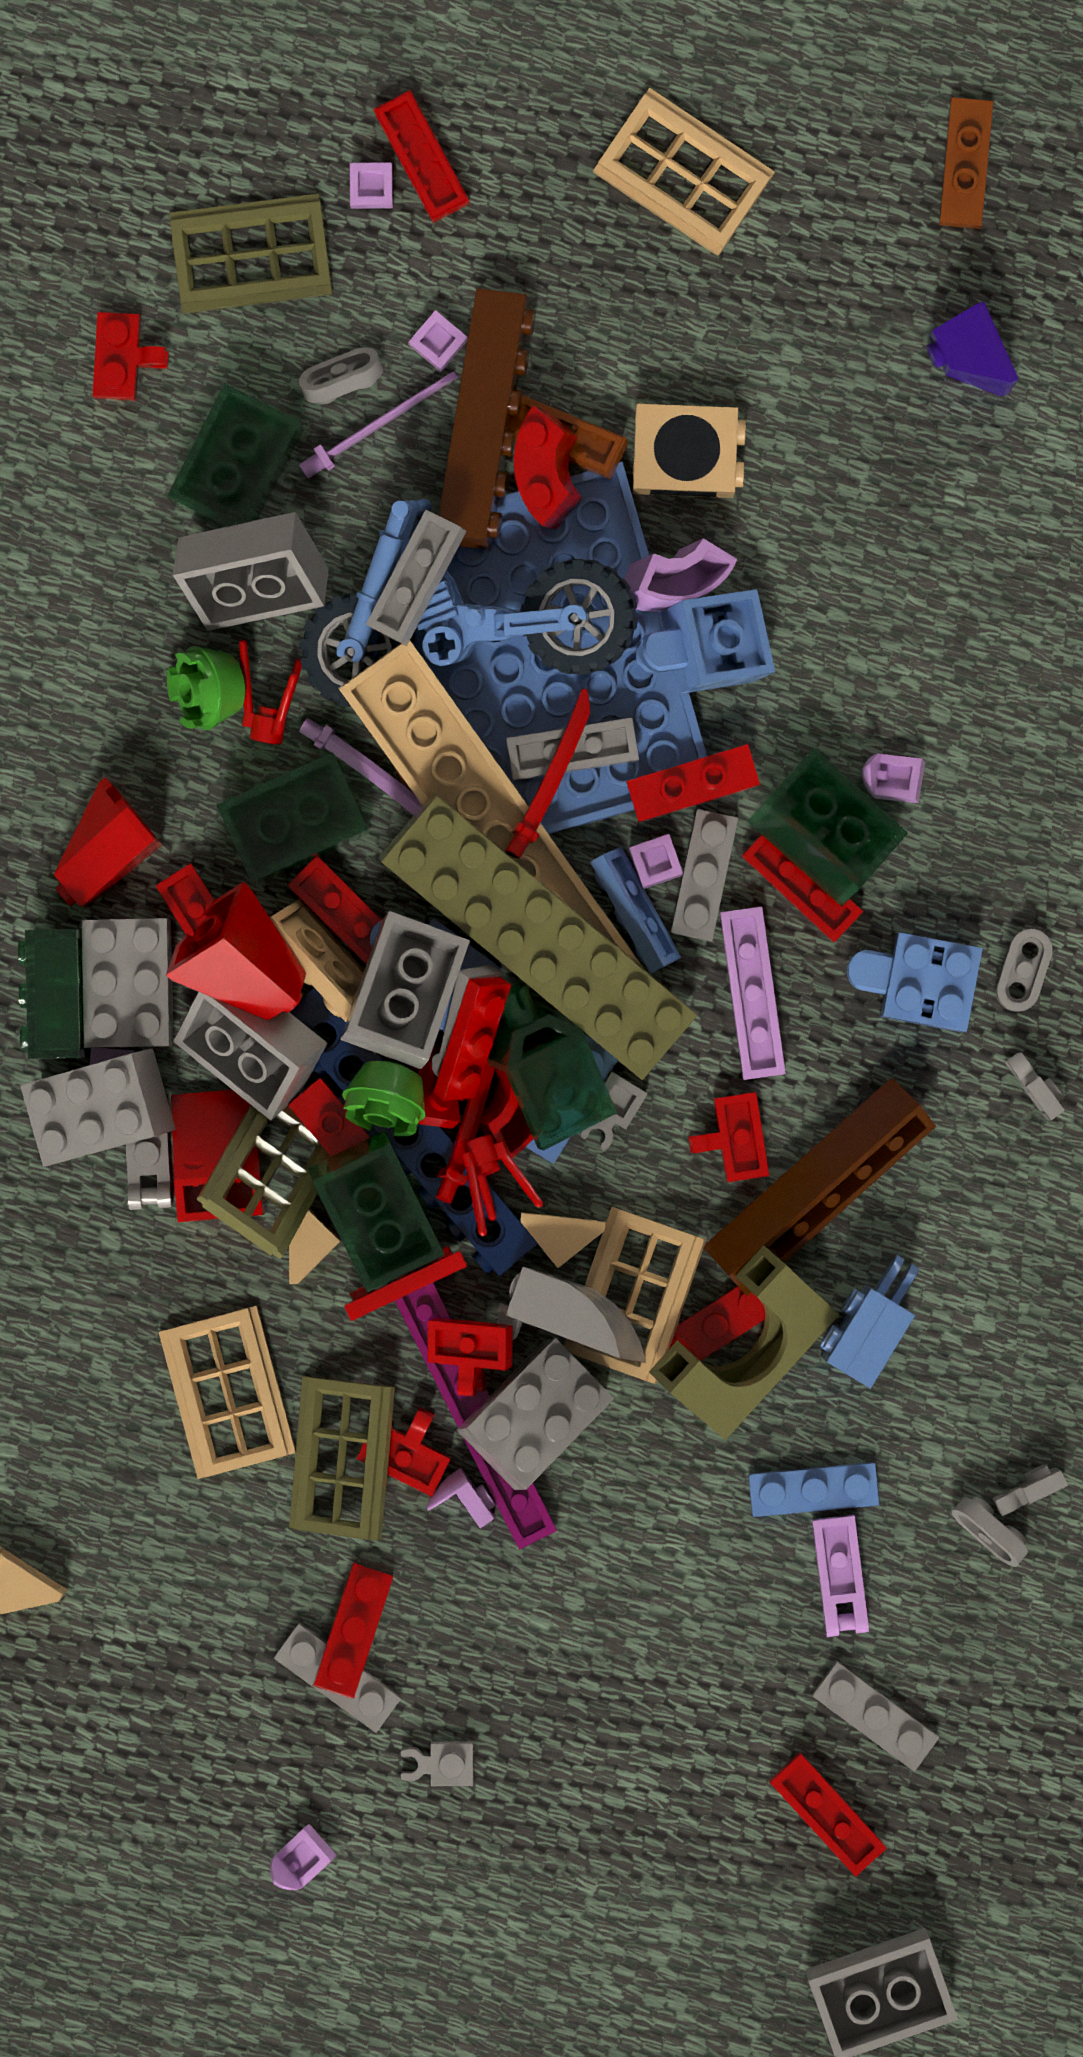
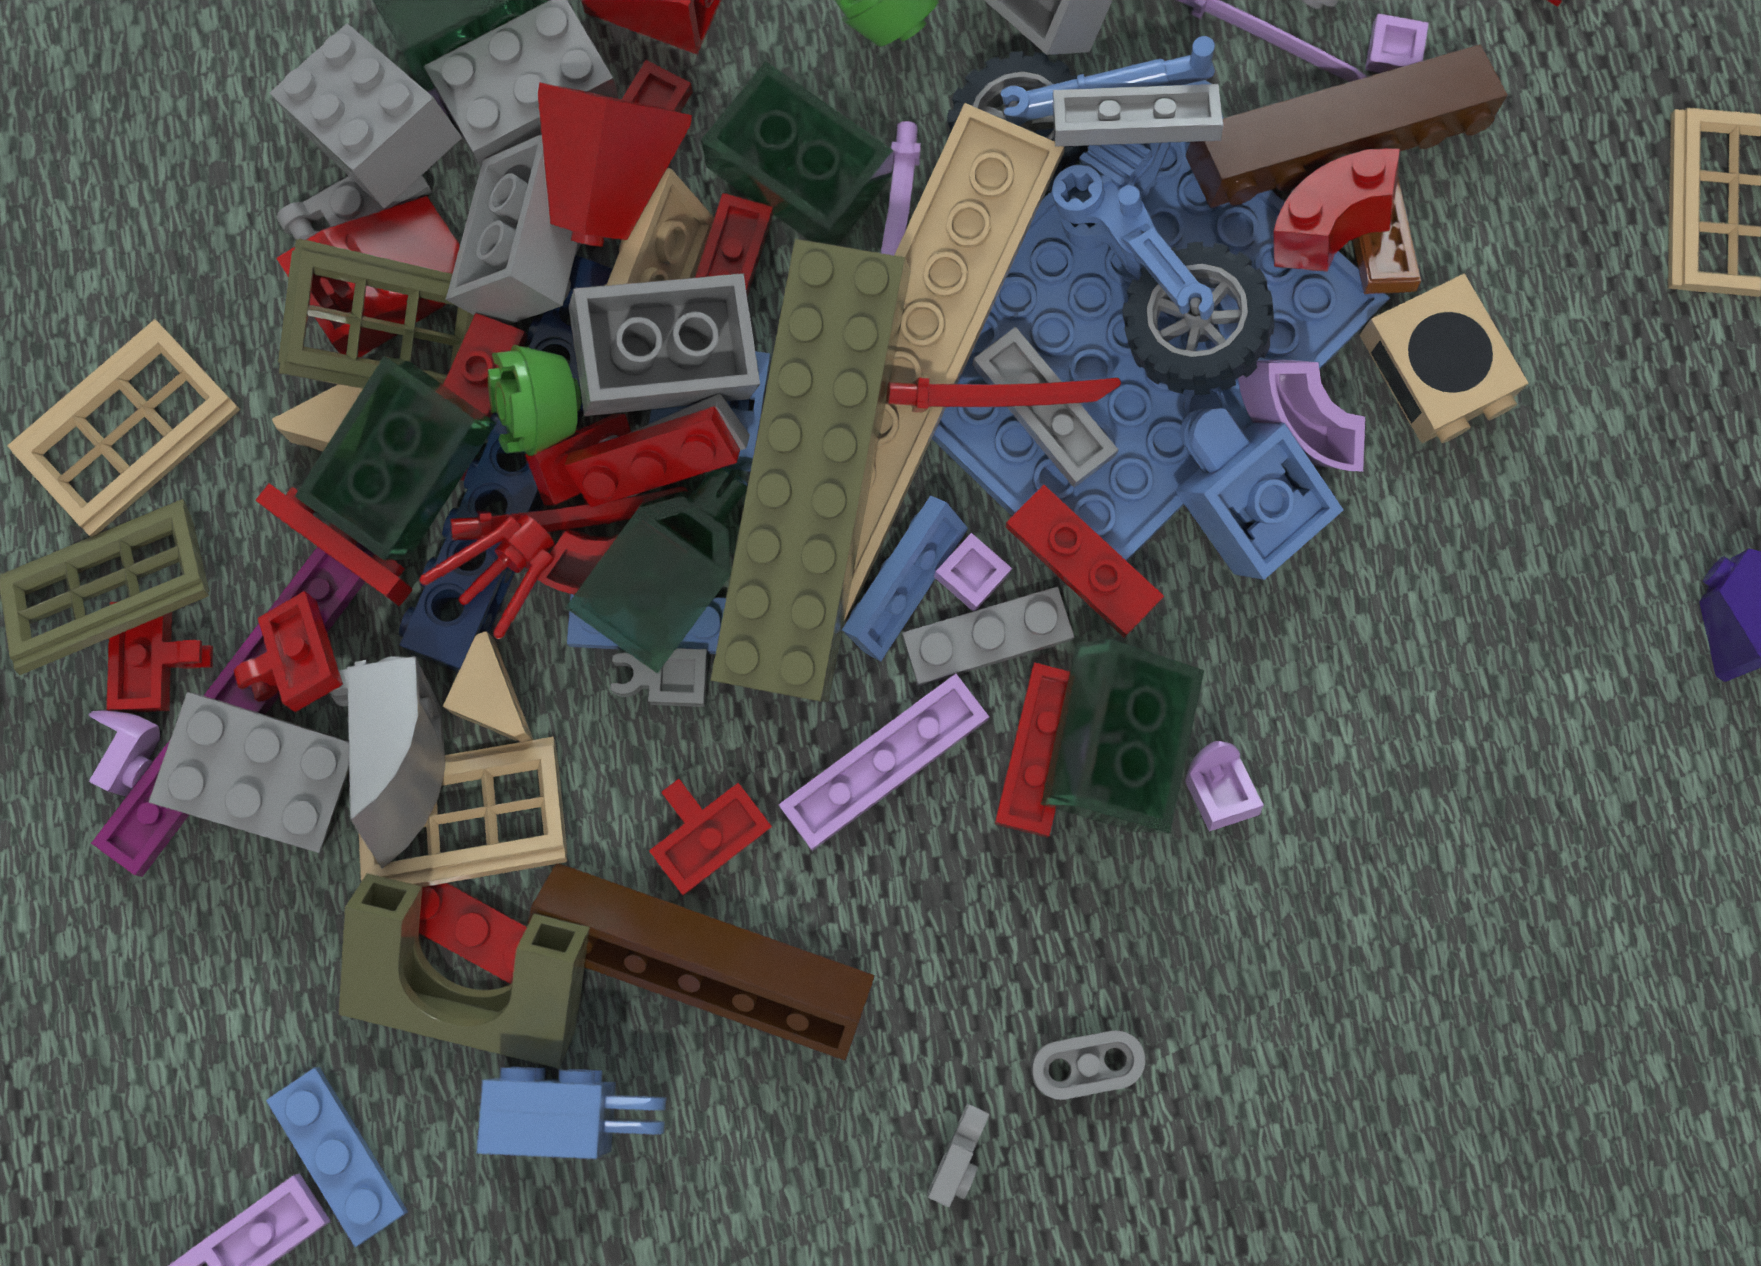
camera: 60 degrees right, 10 degrees down
red plant [239,640,302,744] -> none
medium blue brick [847,932,983,1033] -> none

